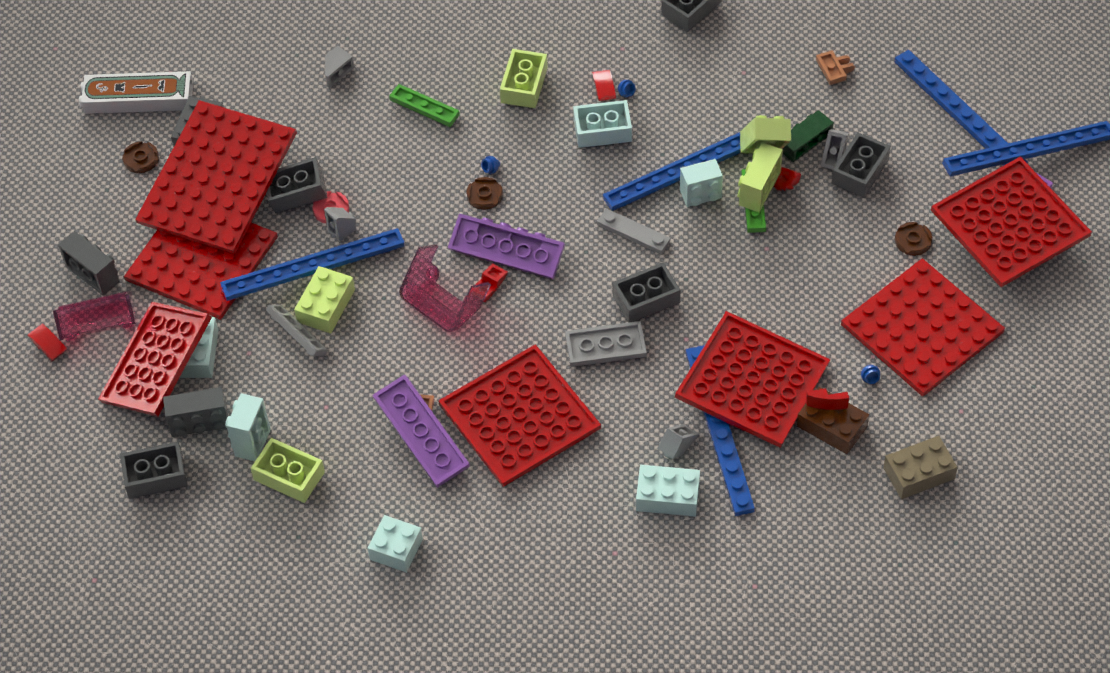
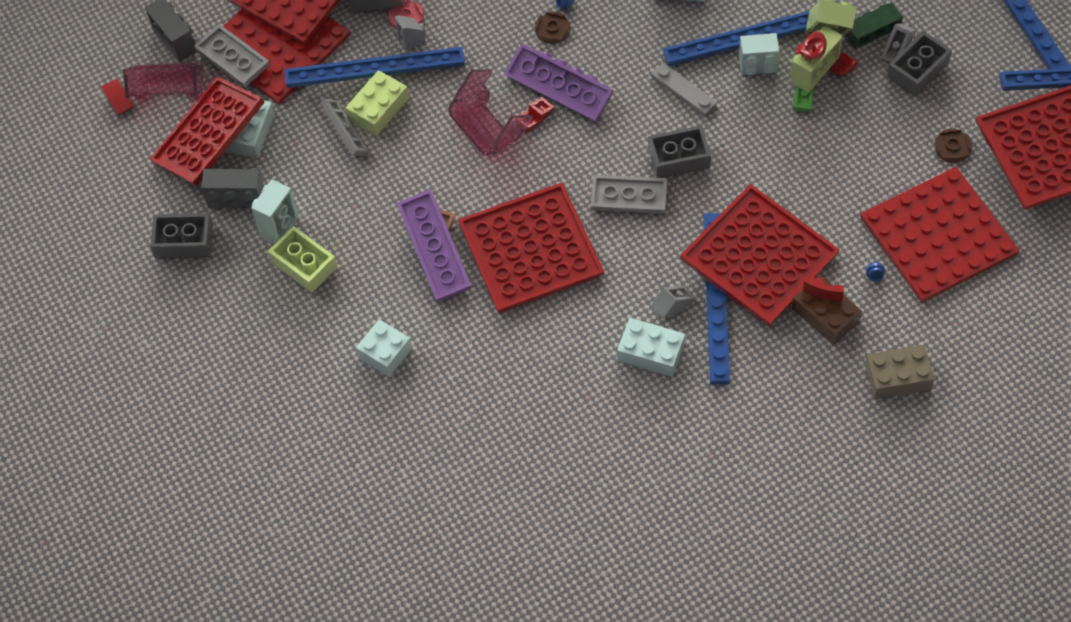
camera: 15 degrees right, 5 degrees up
none -> light grey plate [194,24,270,88]
none -> red hat [796,31,827,62]

